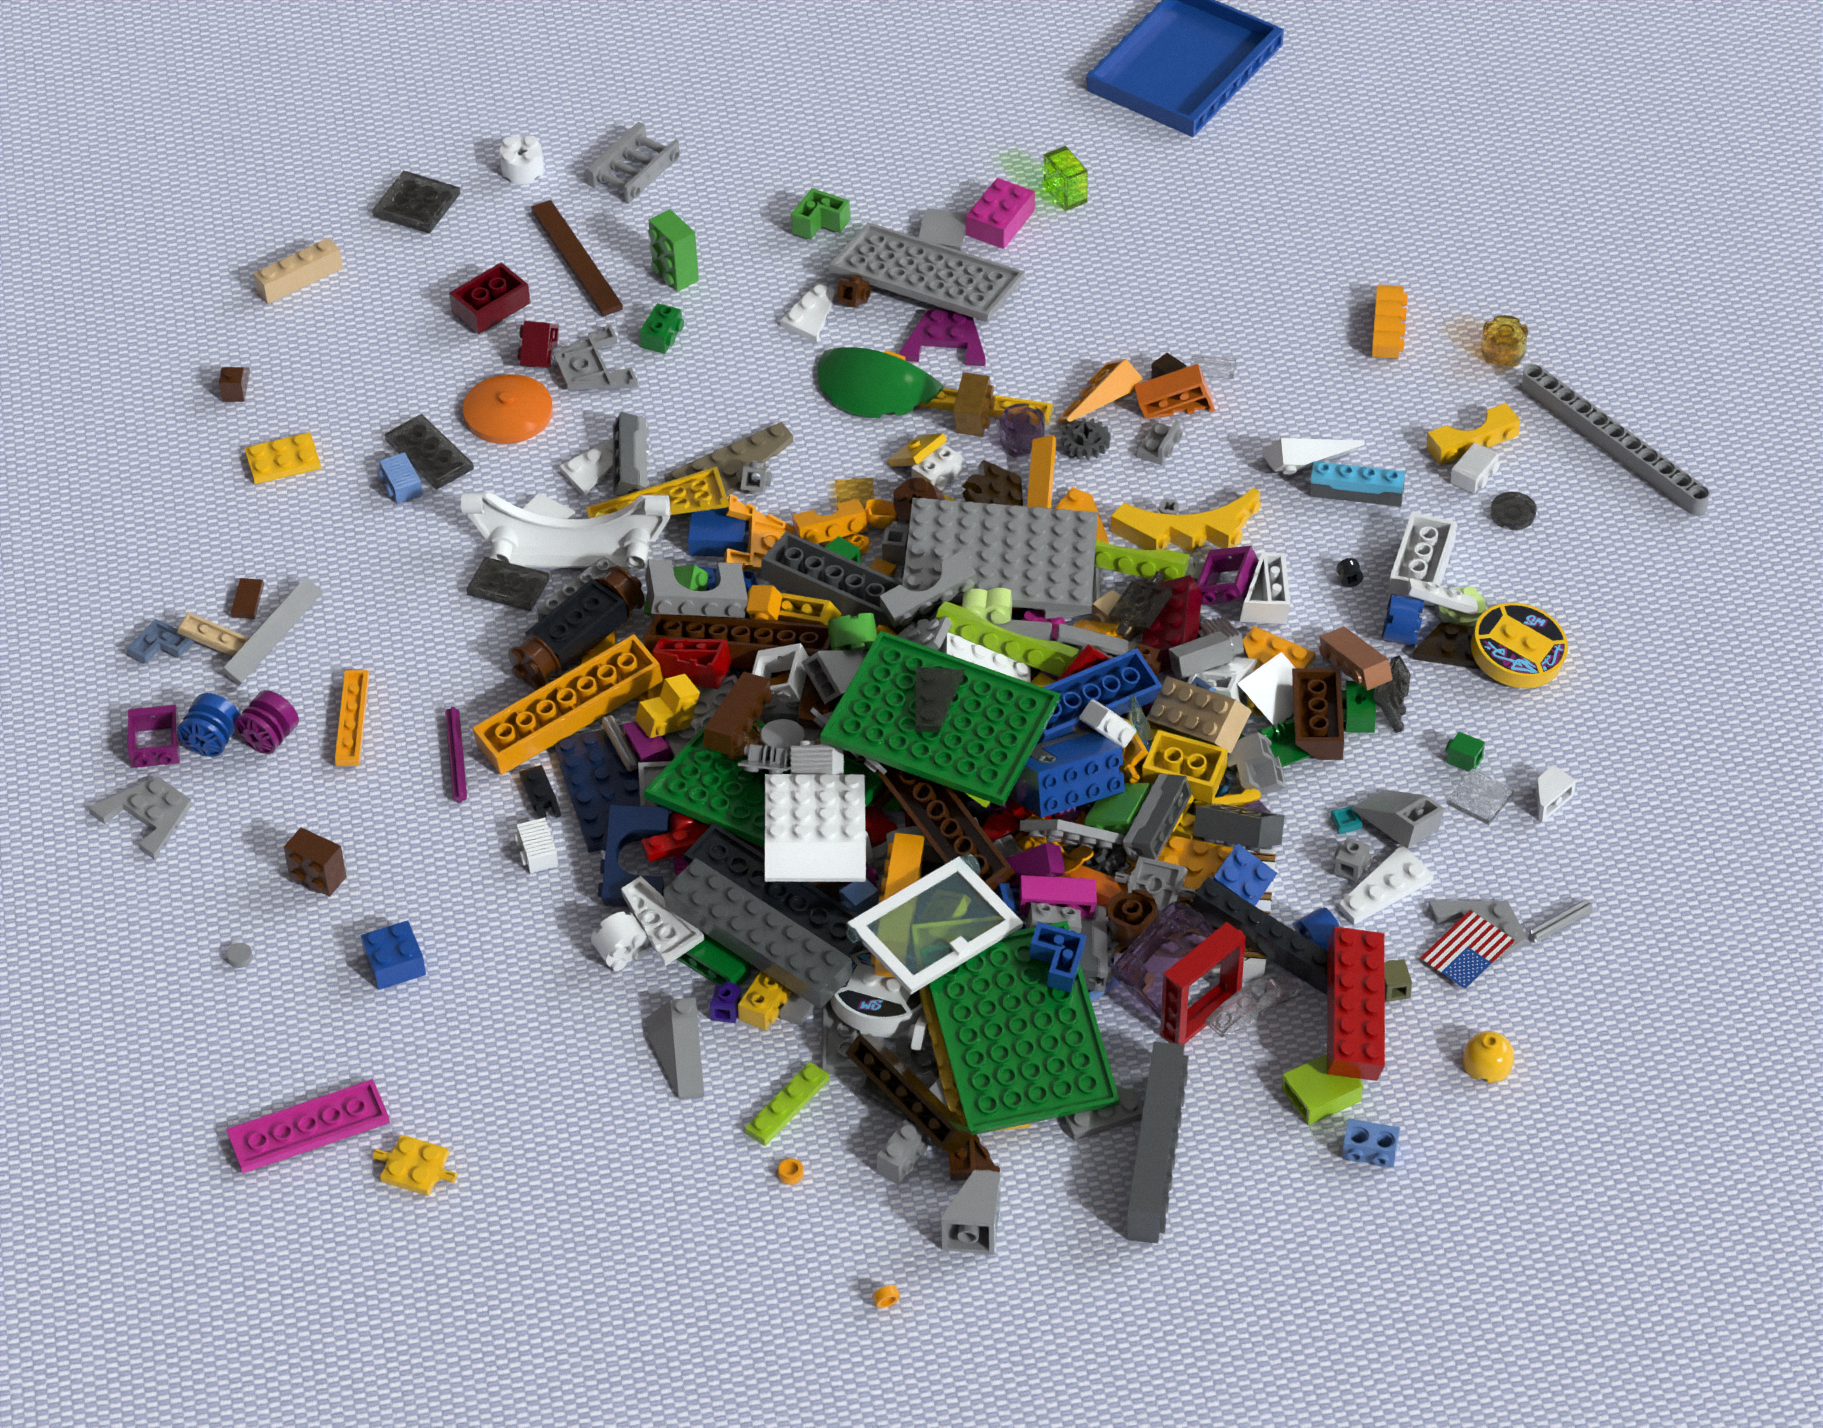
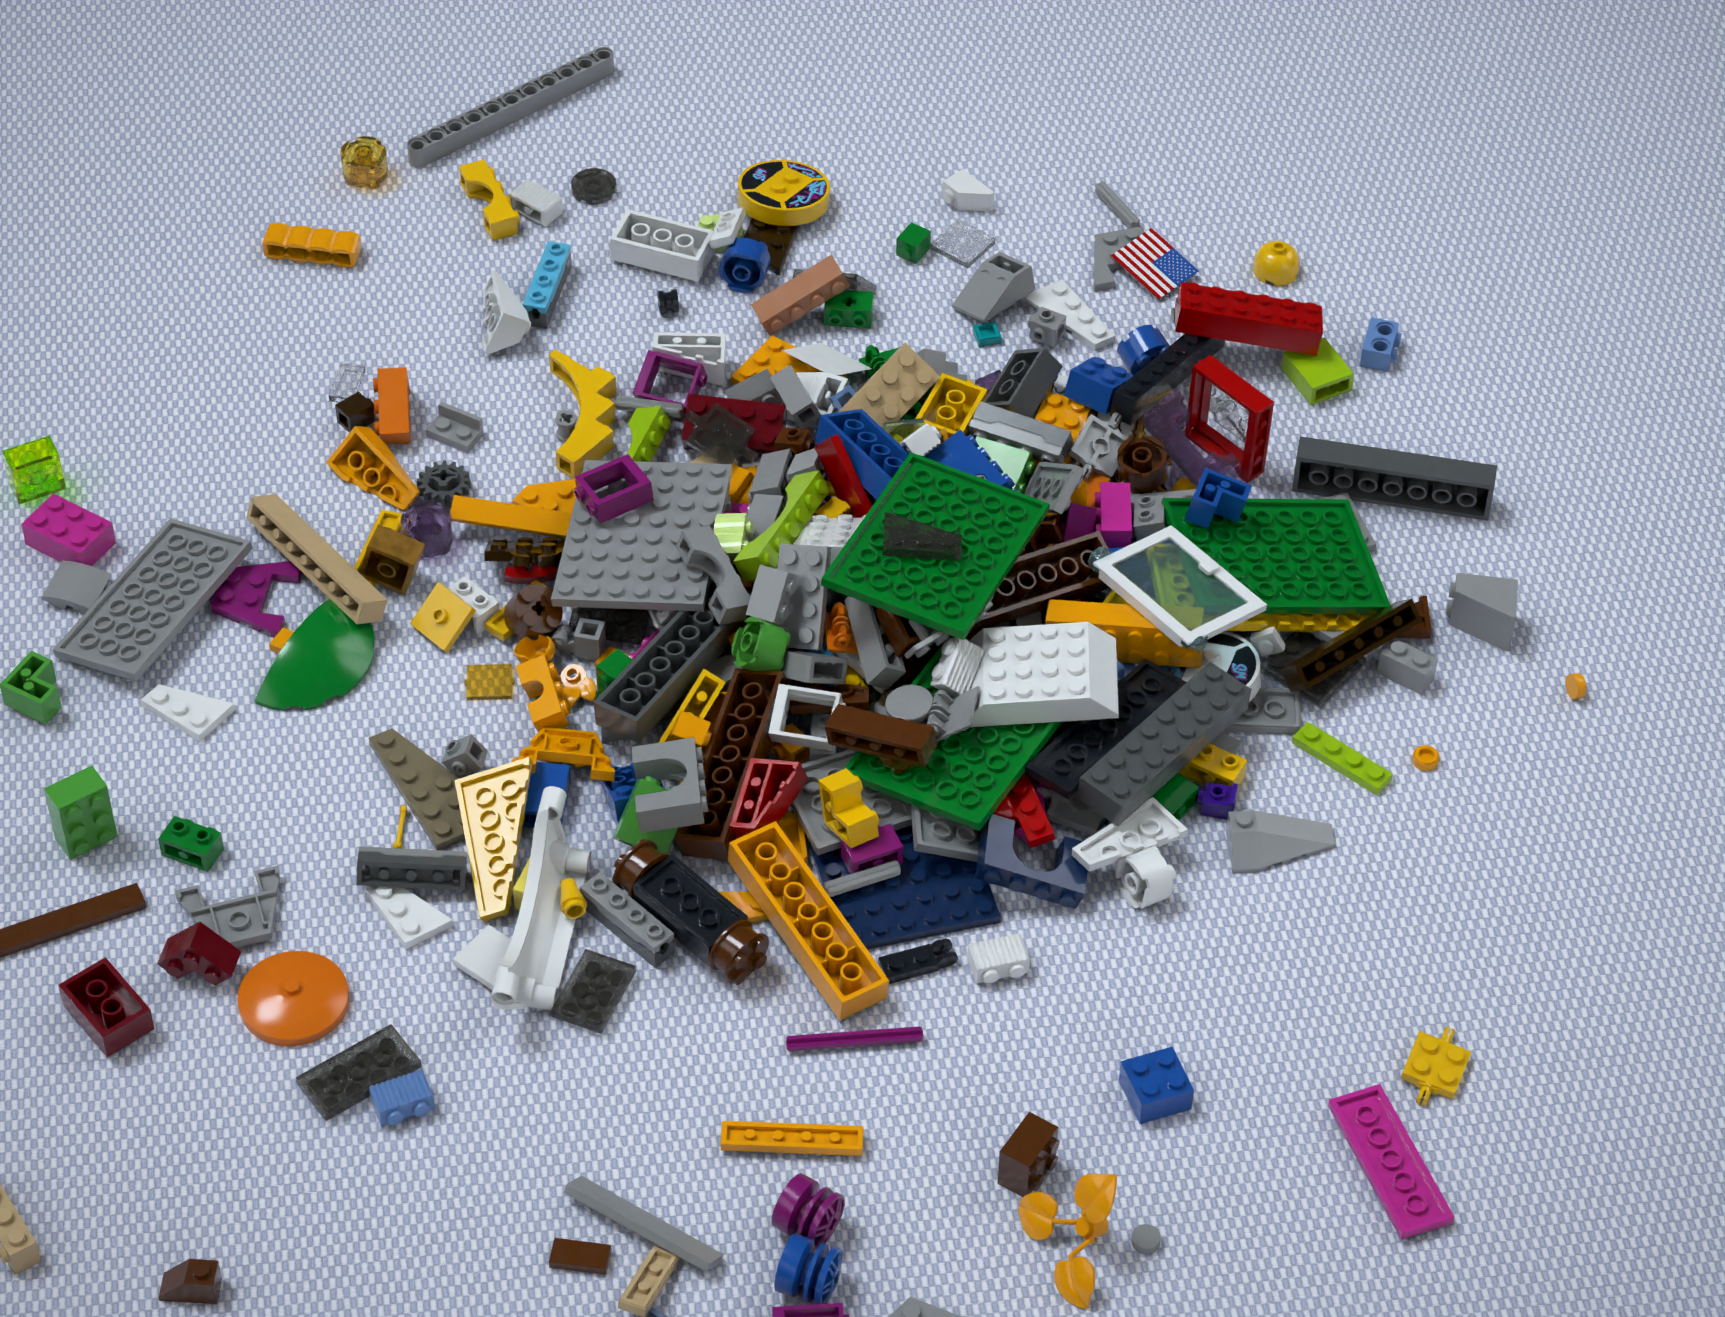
camera: 90 degrees left, 0 degrees up
yellow plate [244,432,321,484] -> none
reddish brown brick [836,274,871,308] -> none
reddish brown slope [1292,668,1344,760] -> none
none -> tan brick [246,494,388,624]
none -> yellow hinge [392,805,407,848]
none -> yellow cone [560,878,587,919]
none -> magenta window [574,454,654,524]
none -> light grey axle [614,396,684,418]
none -> light grey brick [746,565,797,625]
none -> light orange plant [1018,1173,1117,1308]
none -> reddish brown bracket [1024,521,1063,554]

